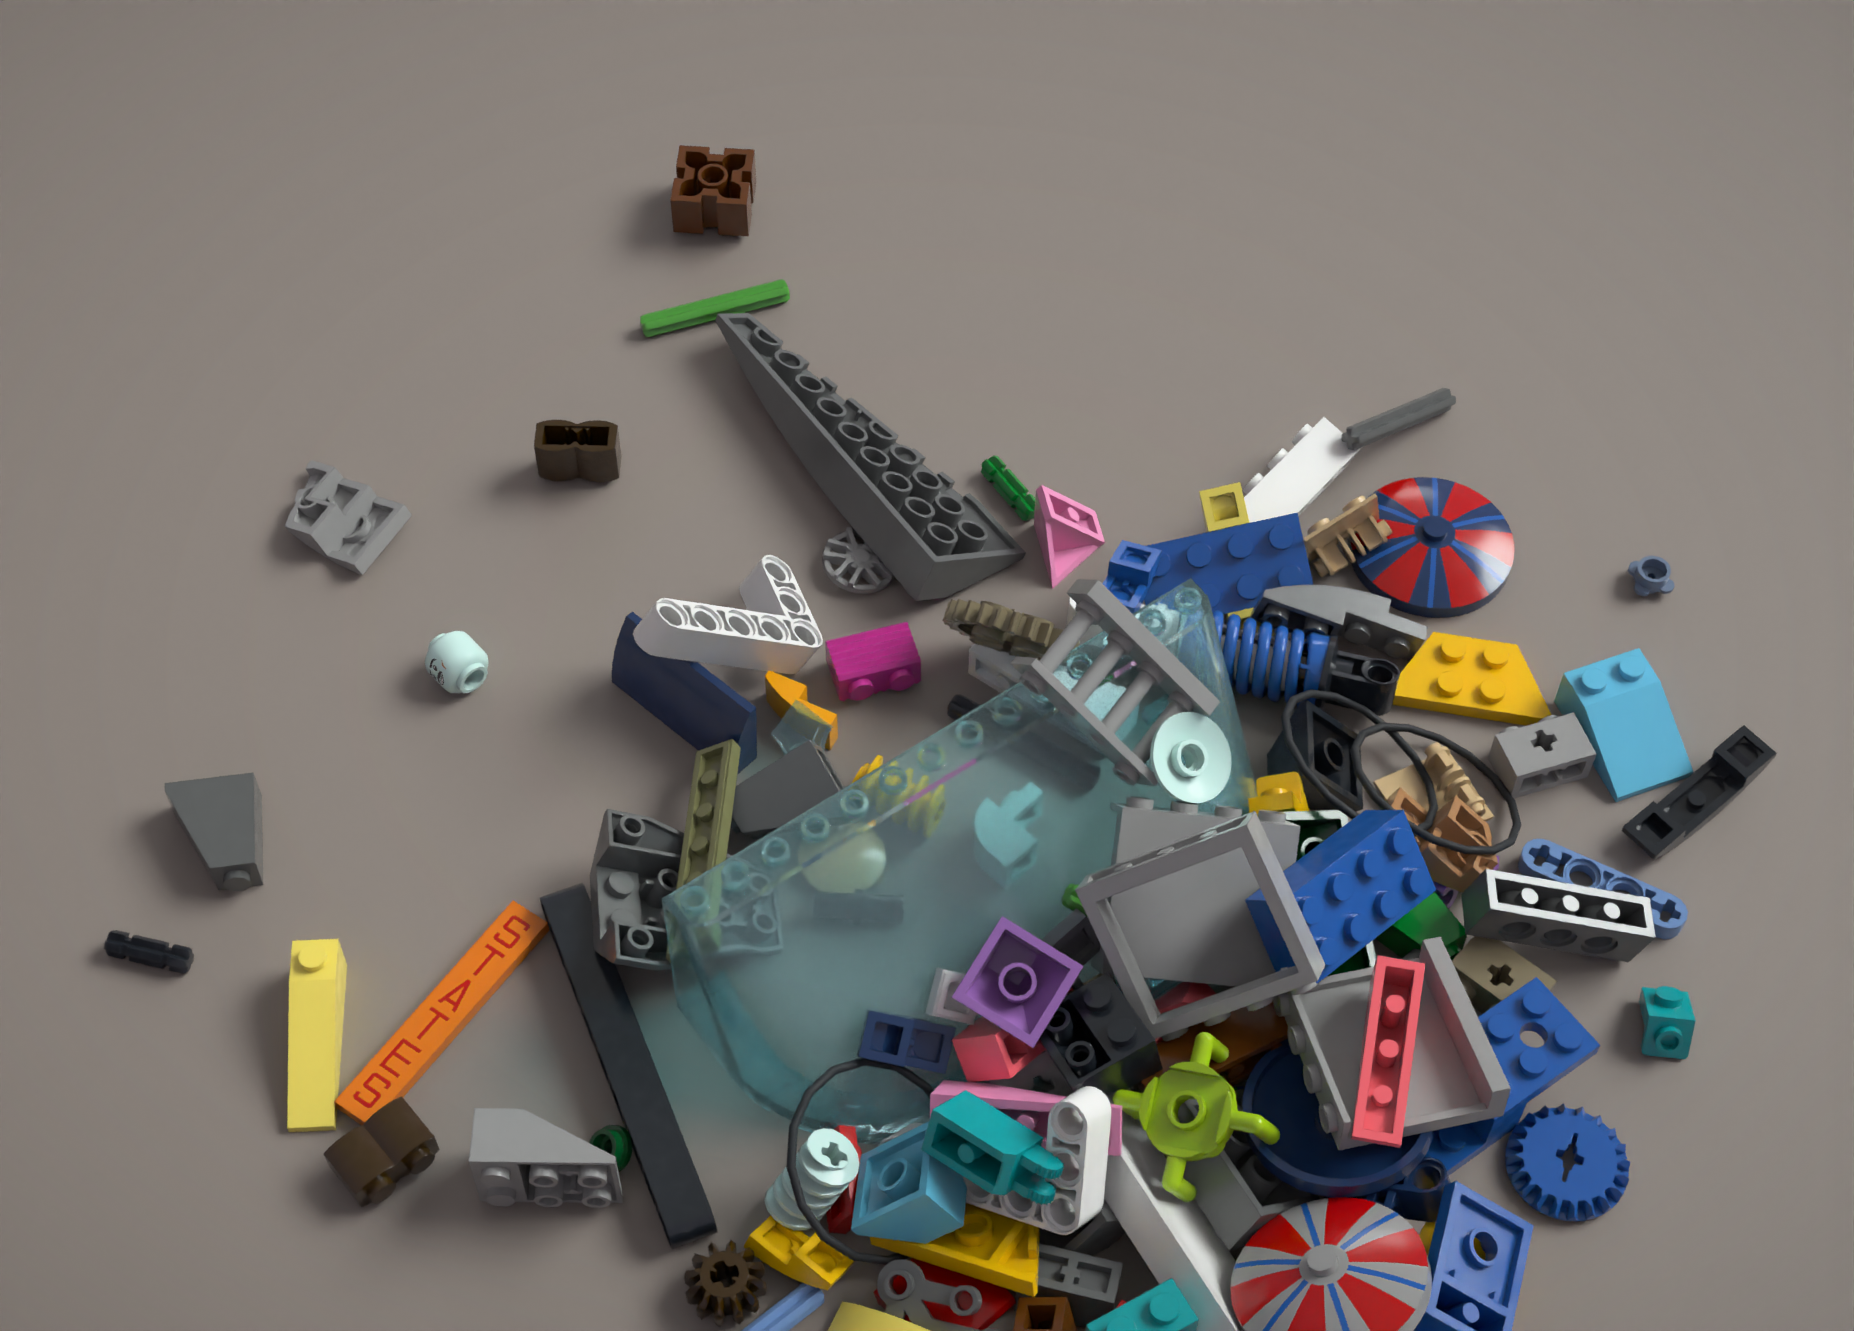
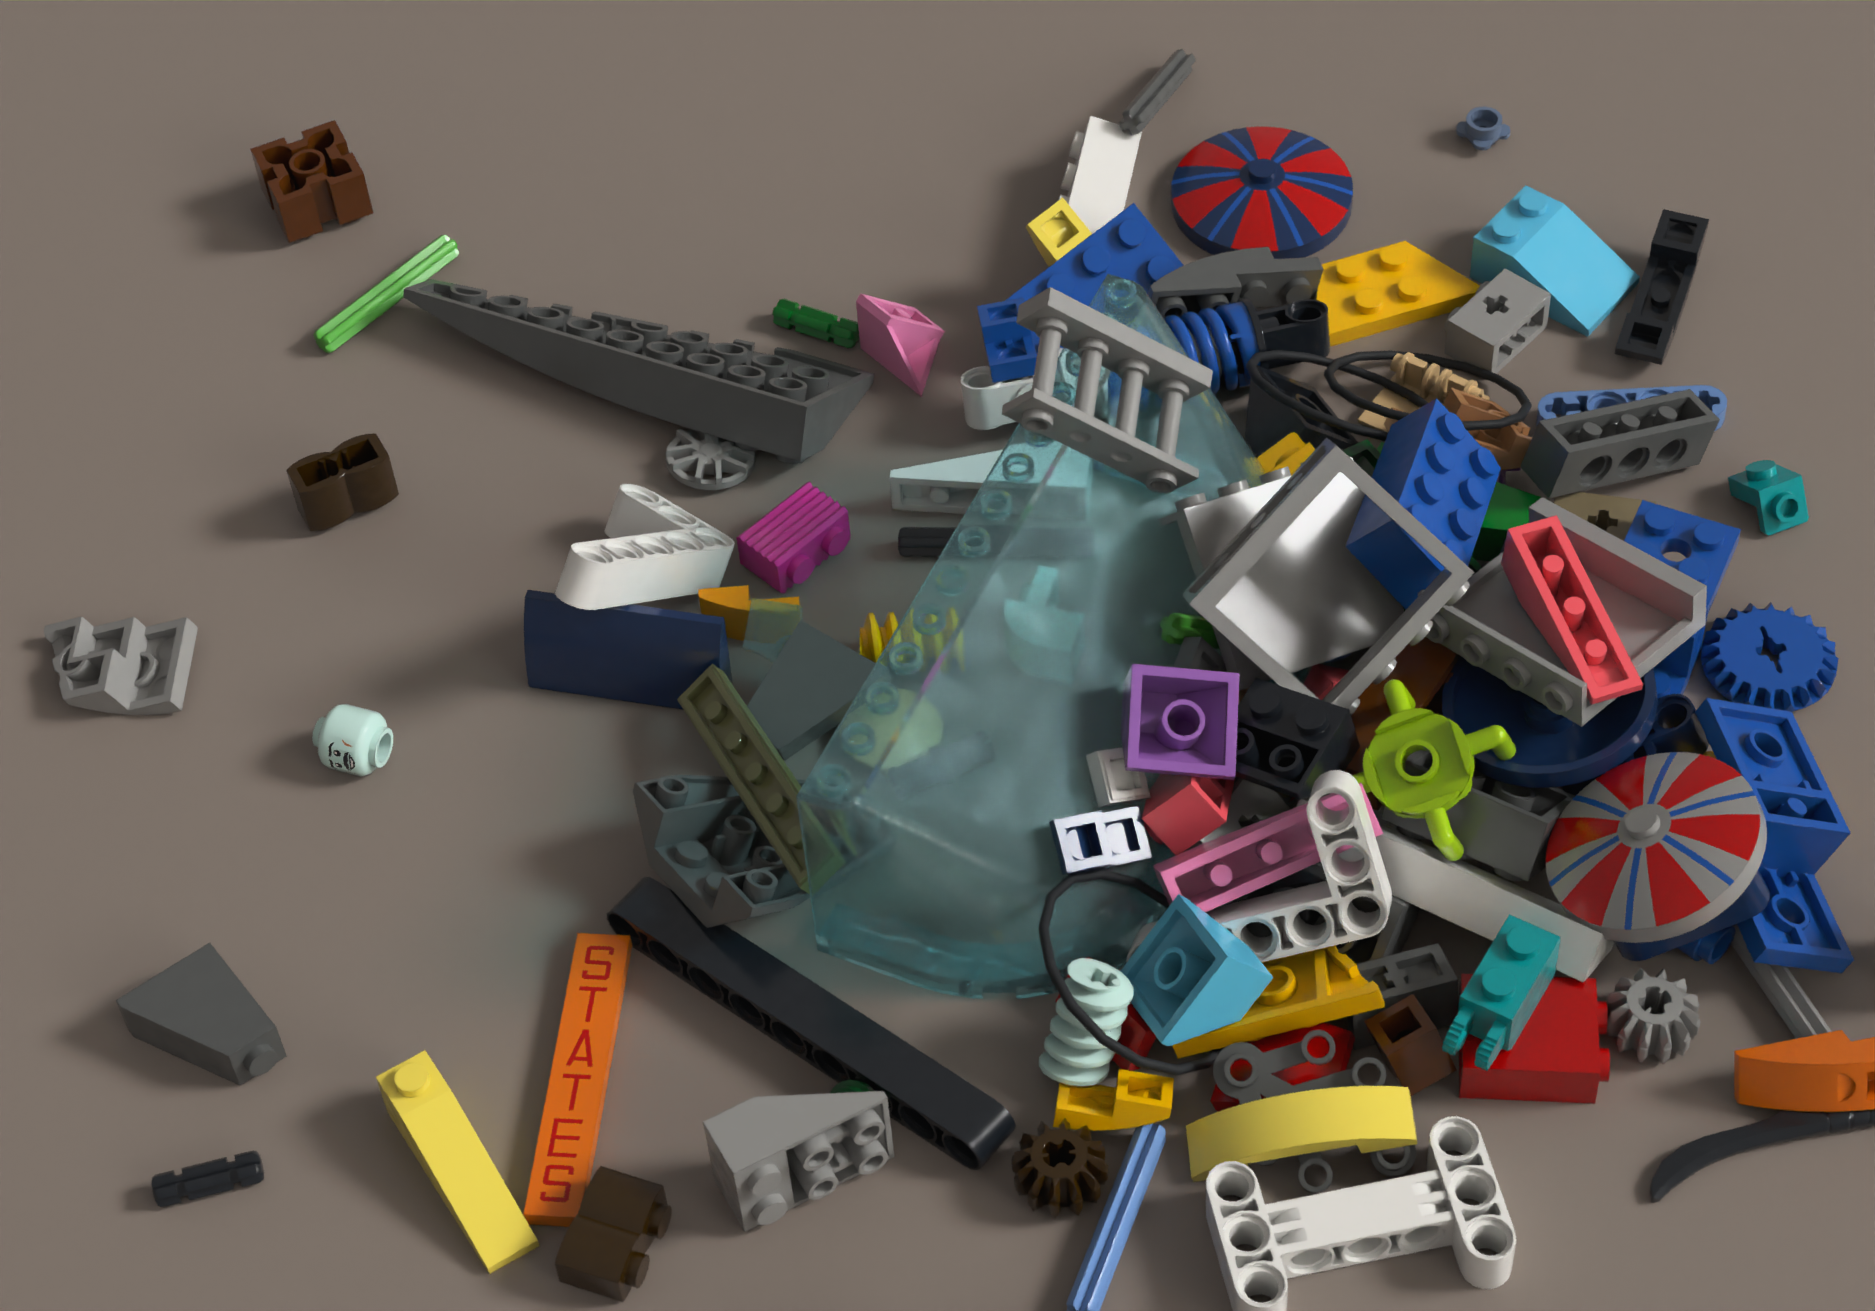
camera: 25 degrees left, 5 degrees down
teal hinge [921,1090,1064,1205] -> none
dark tan gear [943,599,1081,665] -> none
light aqua dish [1150,712,1232,804] -> none
tan hinge [1304,494,1392,577] -> none

